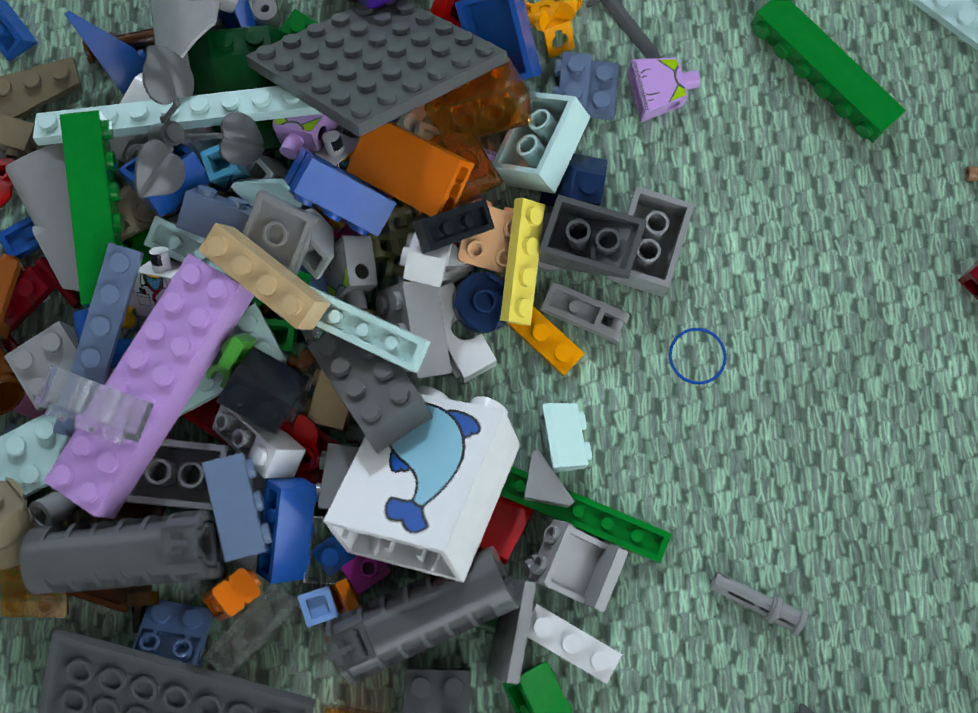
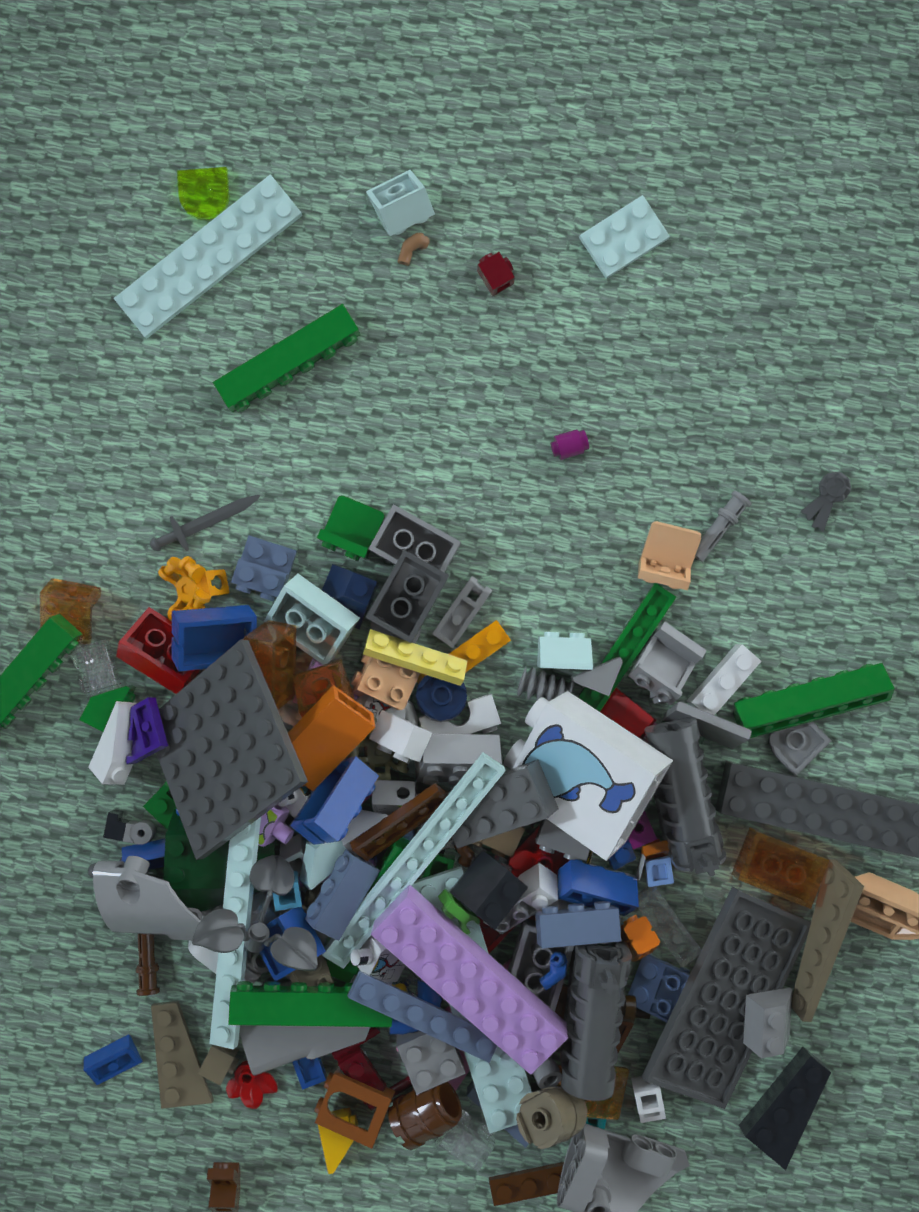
camera: 70 degrees left, 10 degrees up
clear brick [34,365,154,445] -> none
blue slope [64,11,146,94] -> none
tan brick [198,223,331,330] -> none
light grey tile [243,190,319,276] -> none
black plate [412,199,495,254] -> none
lavender torso [627,58,700,122] -> none
blue piece [669,328,727,384] -> none
none -> green bracket [317,495,385,561]
none -> reddish brown plate [350,783,448,862]
none -> light grey piece [517,666,574,701]
none -> blue arm [539,952,568,991]
none -> magenta brick [550,429,589,460]
none -> white brick [631,1076,666,1123]
none -> light nougat bracket [638,521,701,591]

